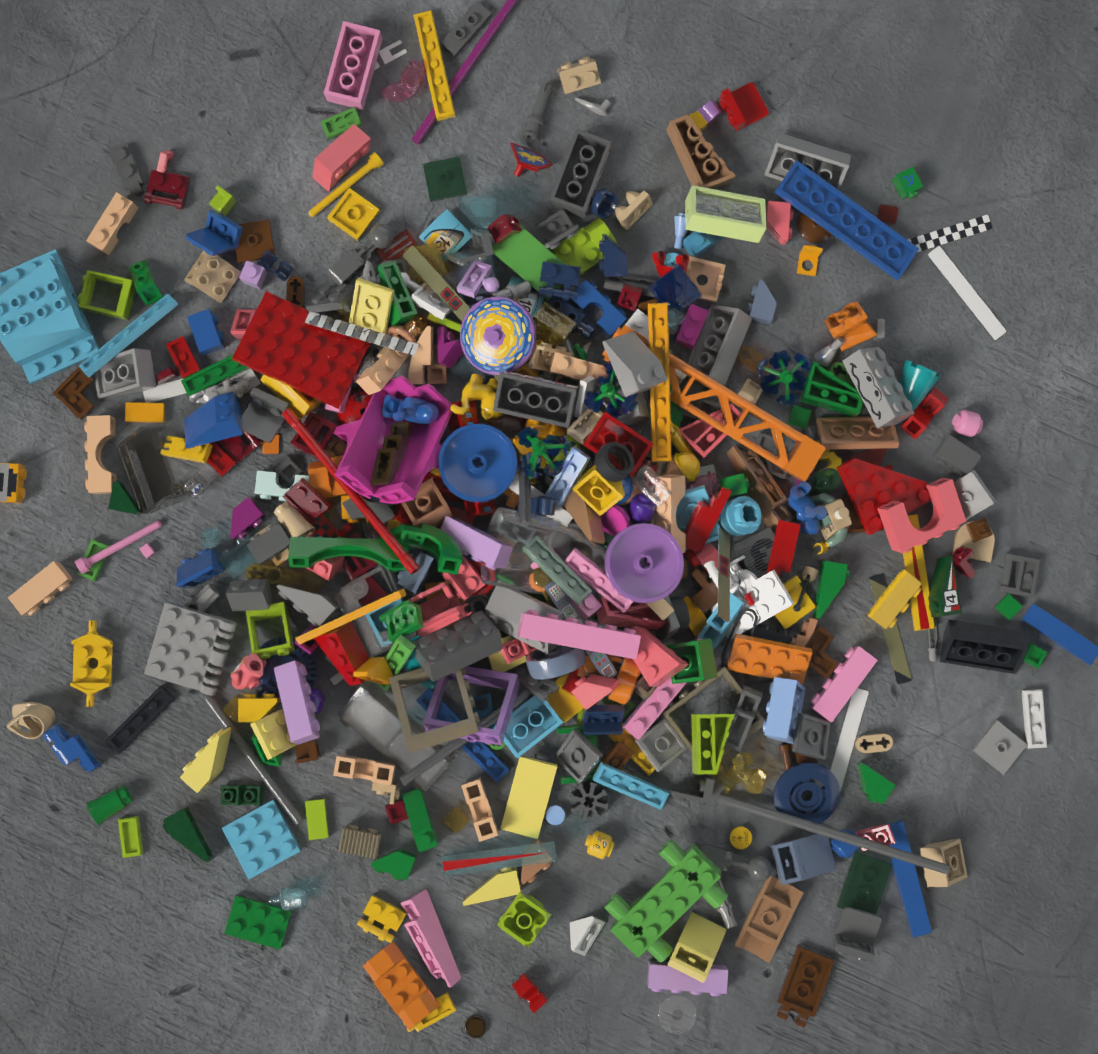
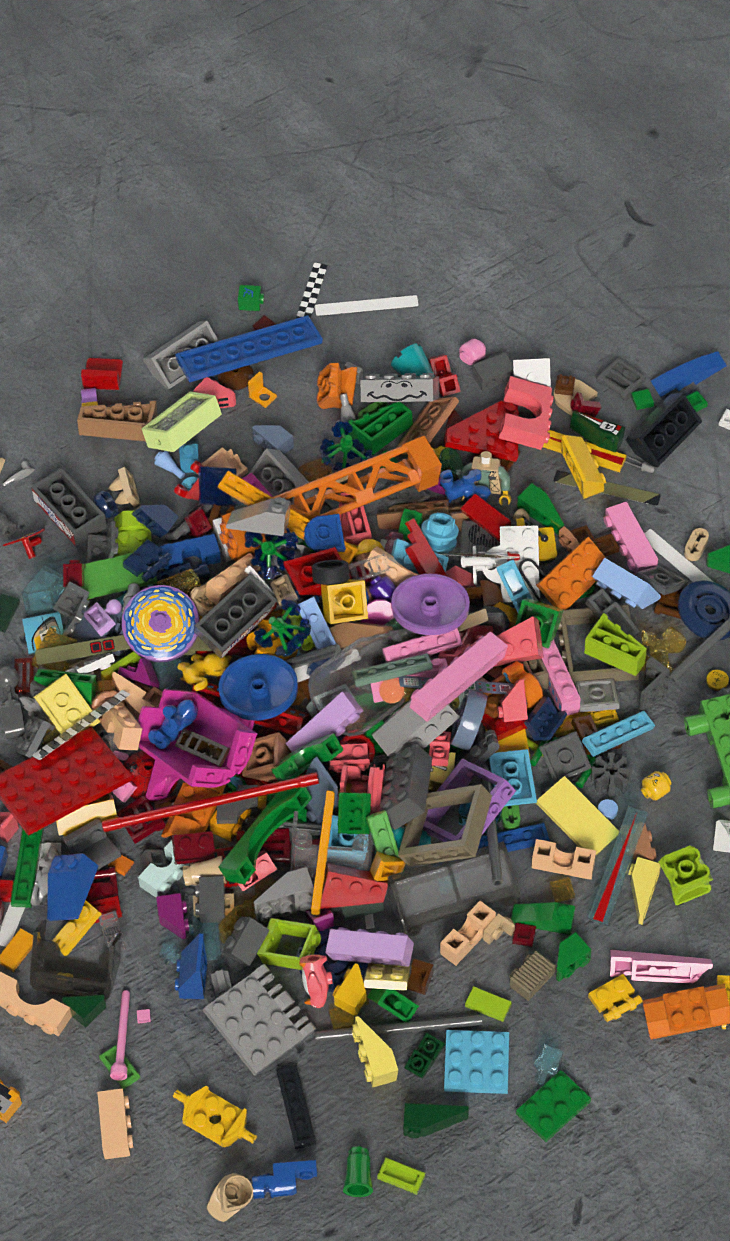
camera: 55 degrees left, 30 degrees down
none -> blue tile [304,514,346,552]

